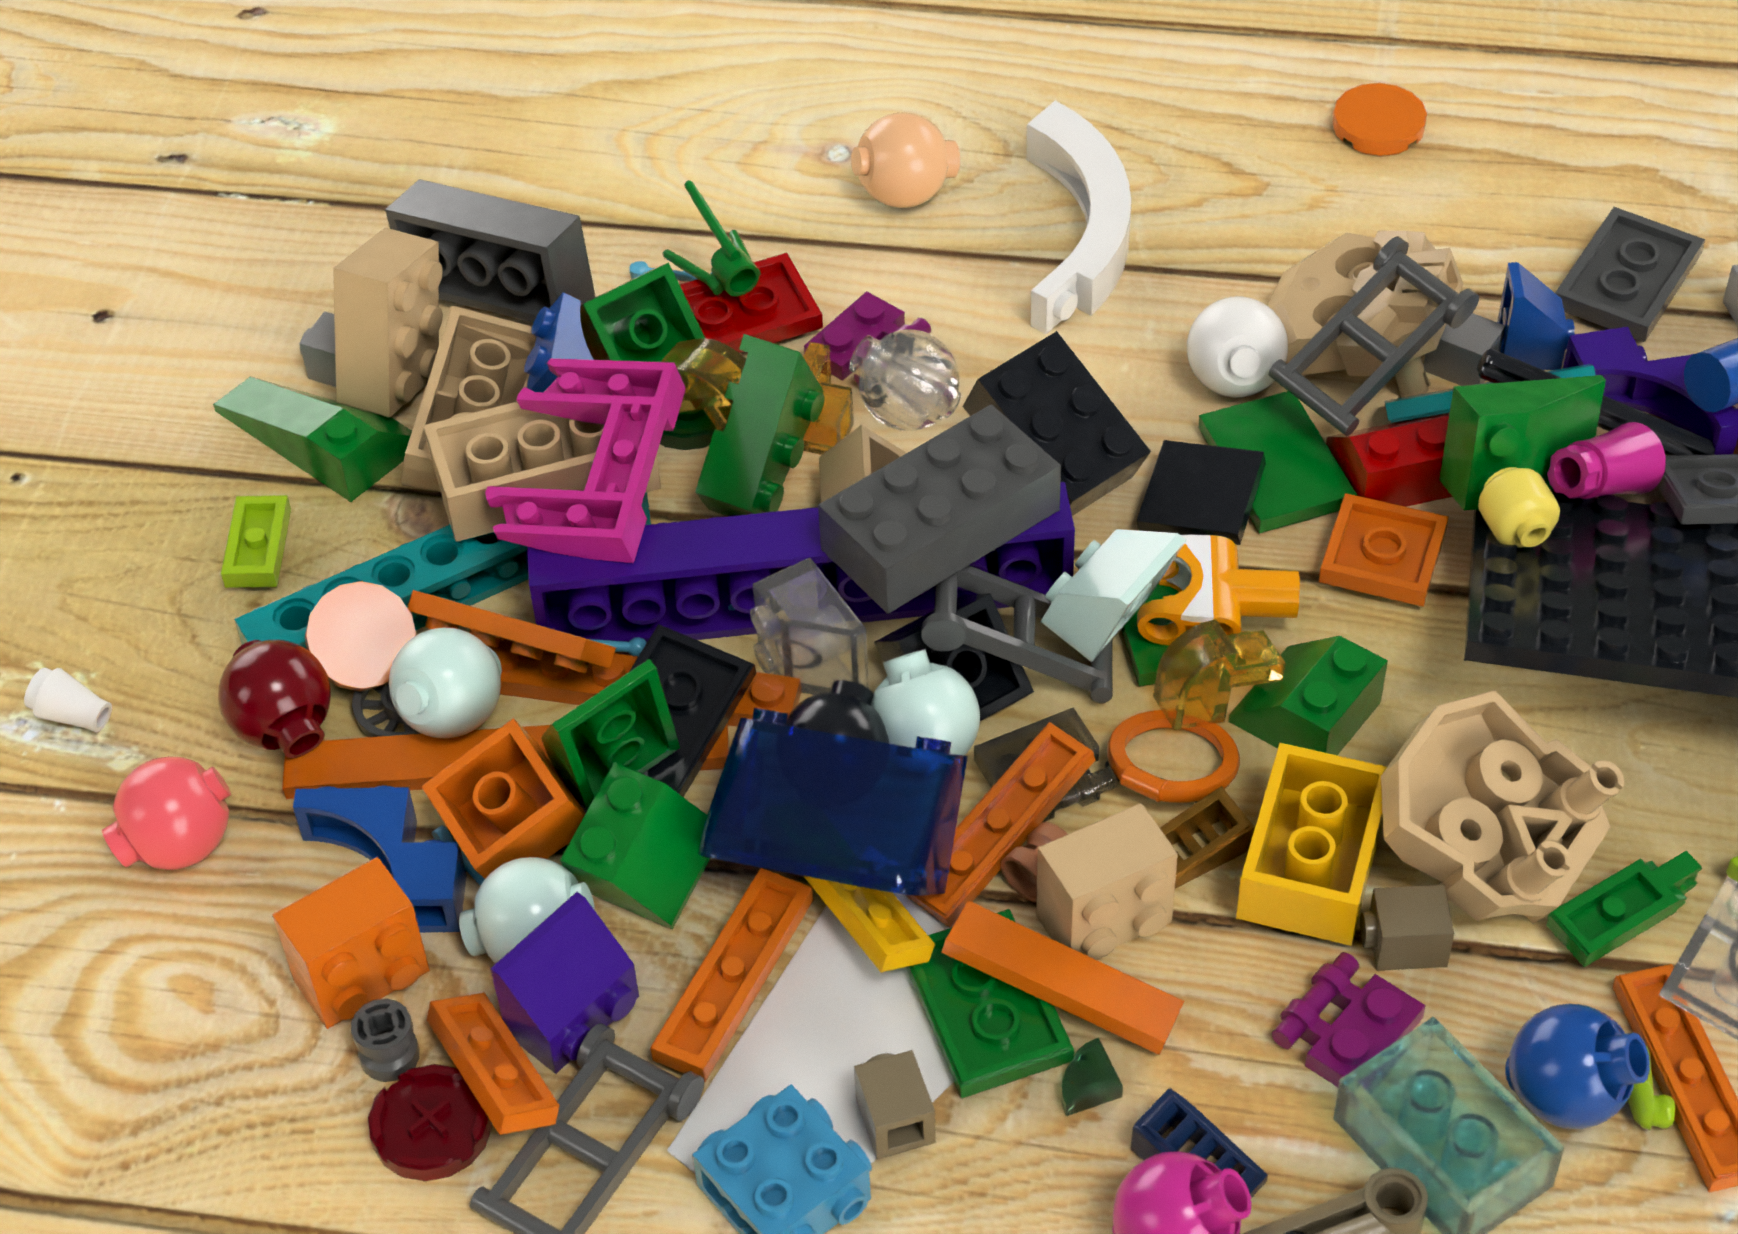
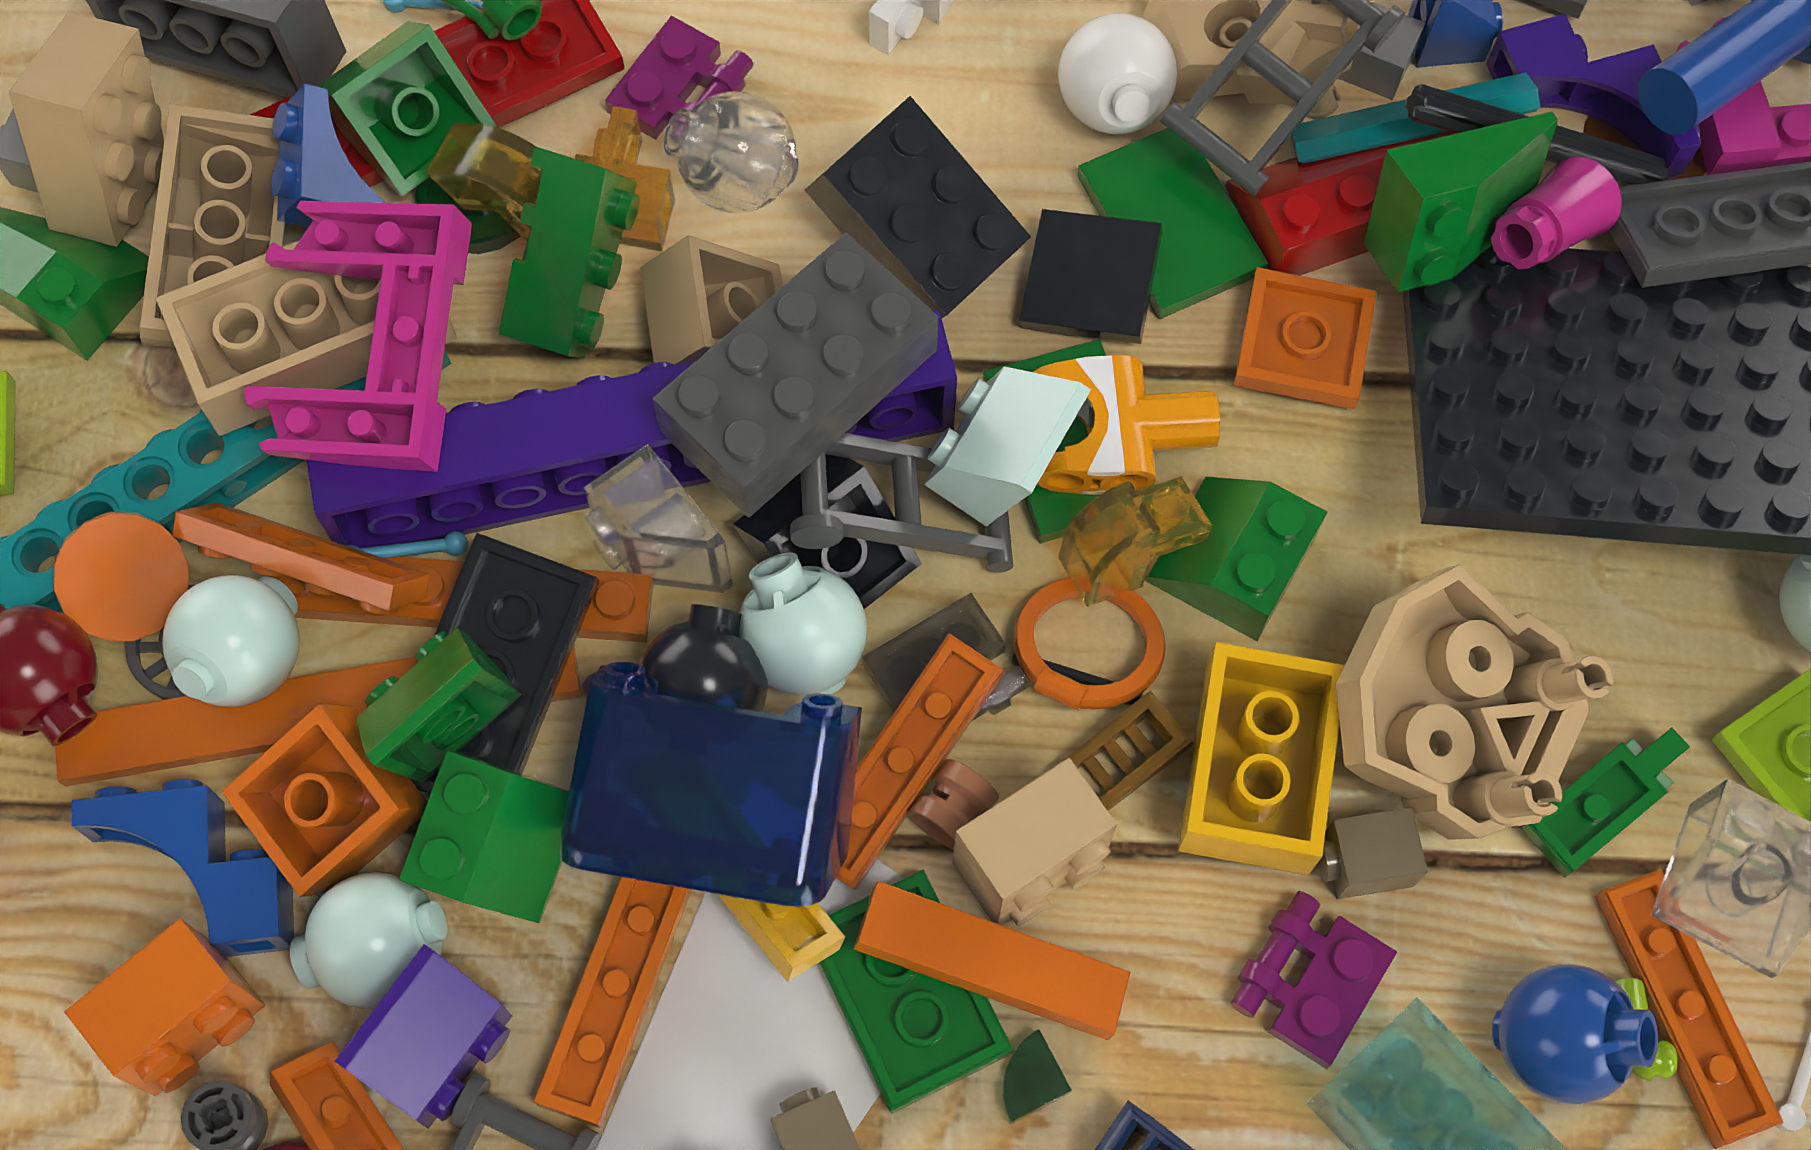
camera: 10 degrees left, 20 degrees up
light yellow head [1478,467,1560,548] -> none

